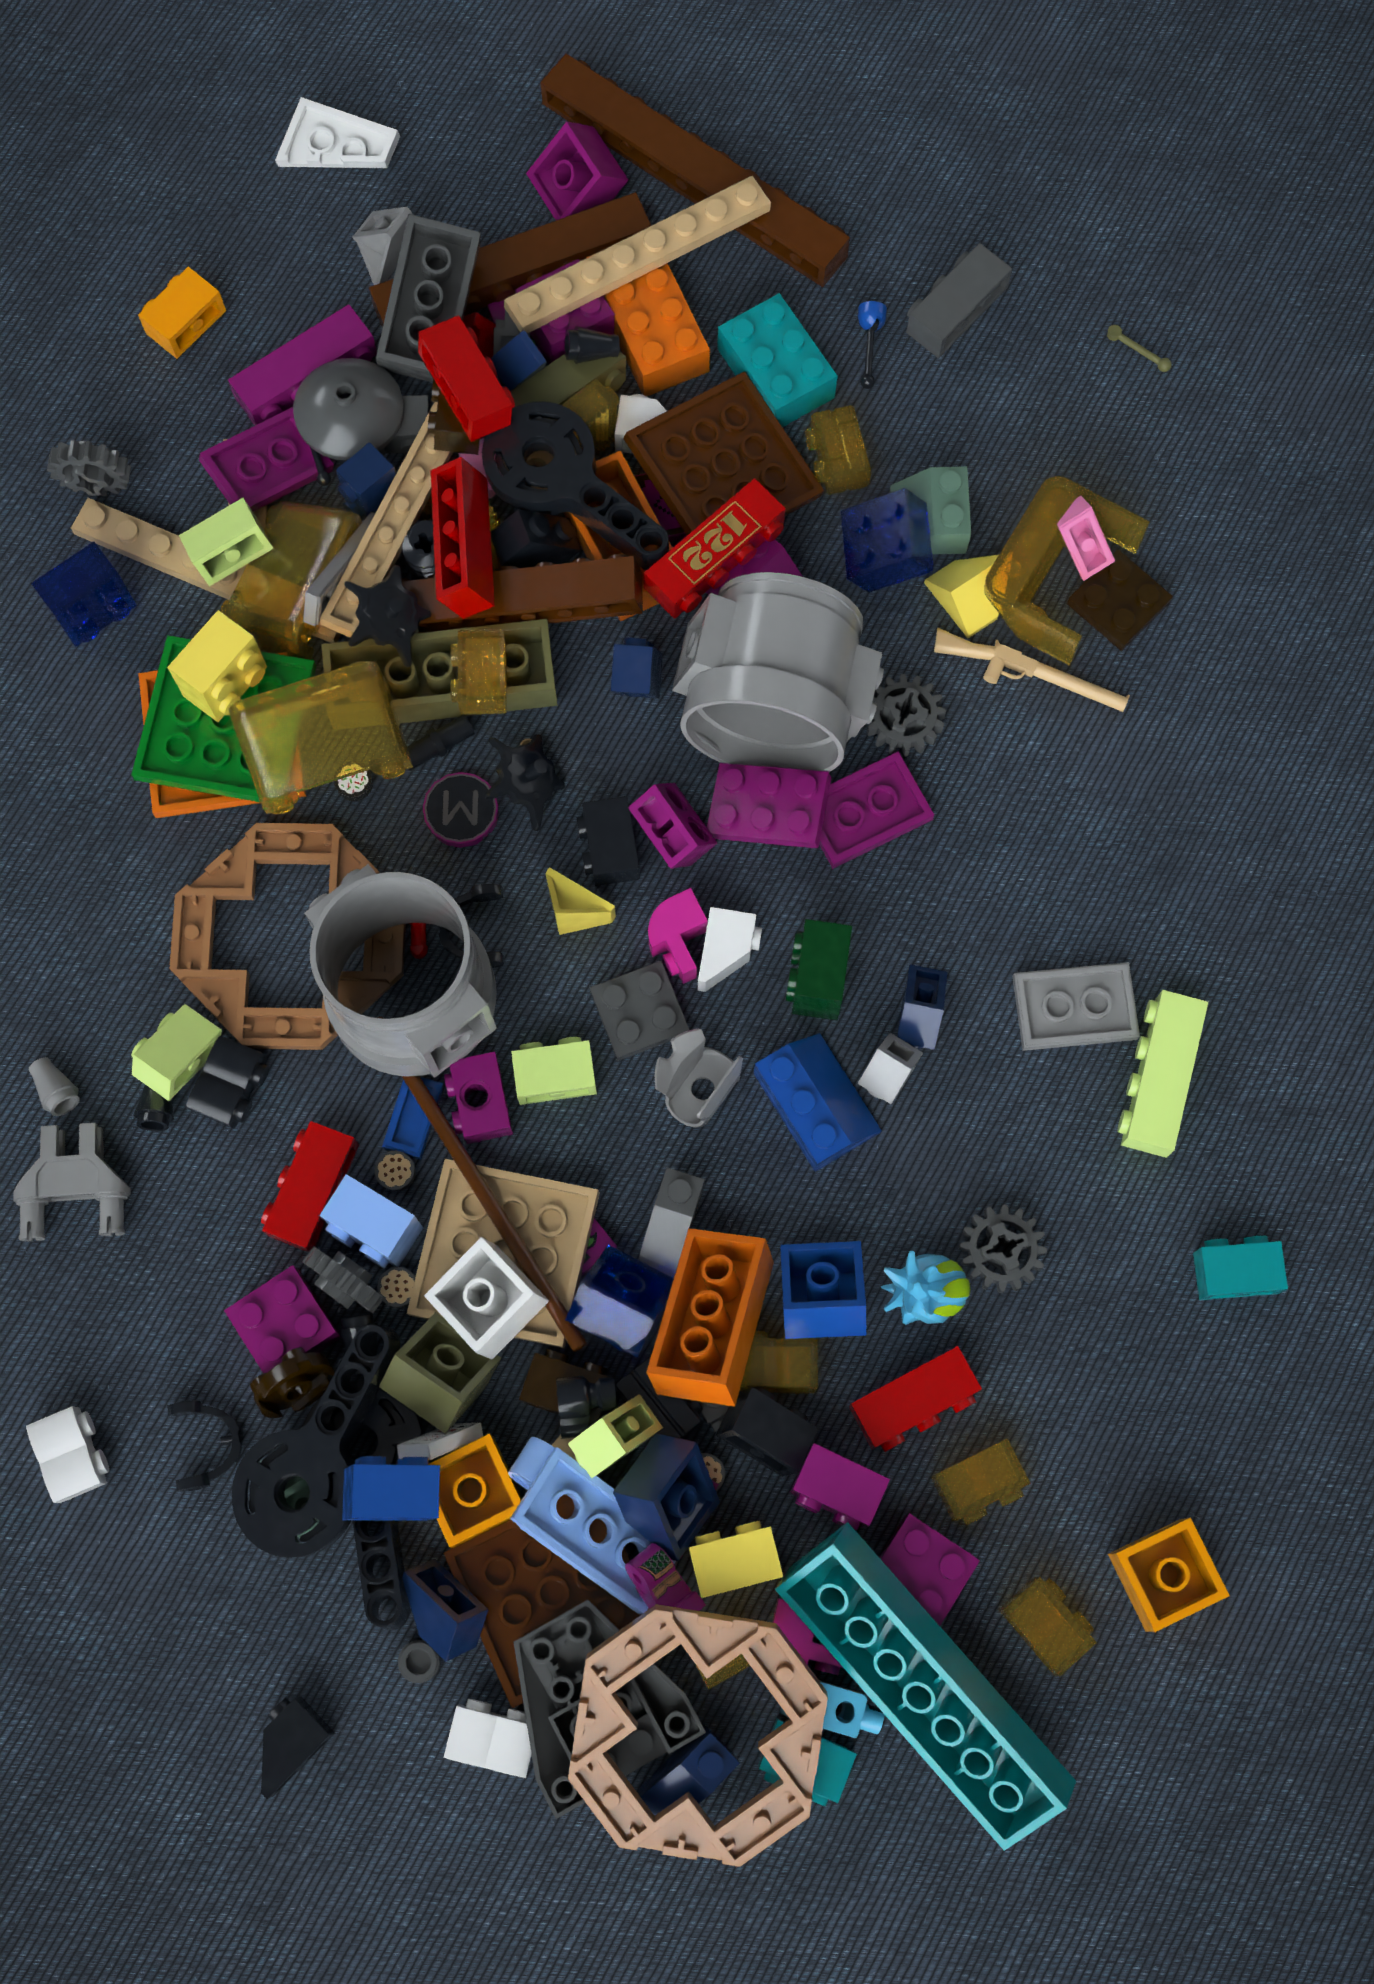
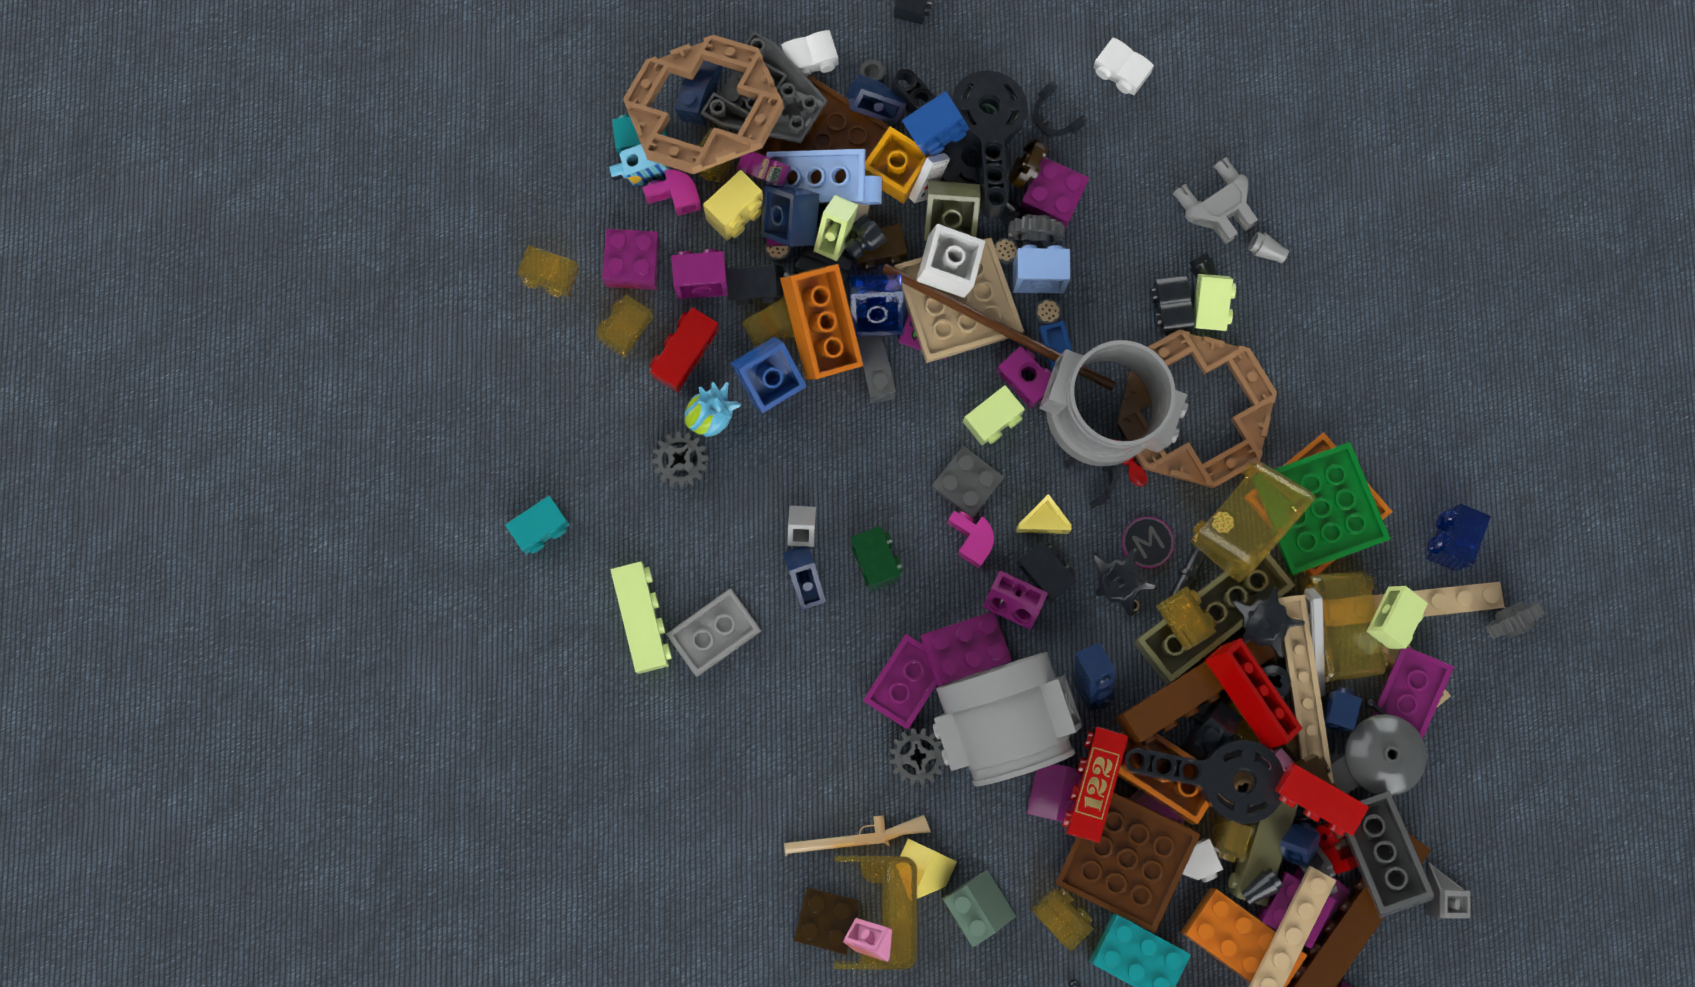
camera: 145 degrees right, 5 degrees up
light orange brick [138,266,226,359] -> none
light yellow brick [167,610,267,722] -> none
magenta brick [228,304,377,425] -> none
red brick [261,1121,359,1252] -> none
white wing [275,97,400,168] -> none
light grey piece [654,1028,743,1128] -> none
white slope [698,907,762,992] -> none
blue slope [754,1033,882,1172] -> none
teal brick [775,1522,1076,1851] -> none
clear blue brick [840,488,934,593] -> none
light orange brick [1108,1517,1230,1632] -> none

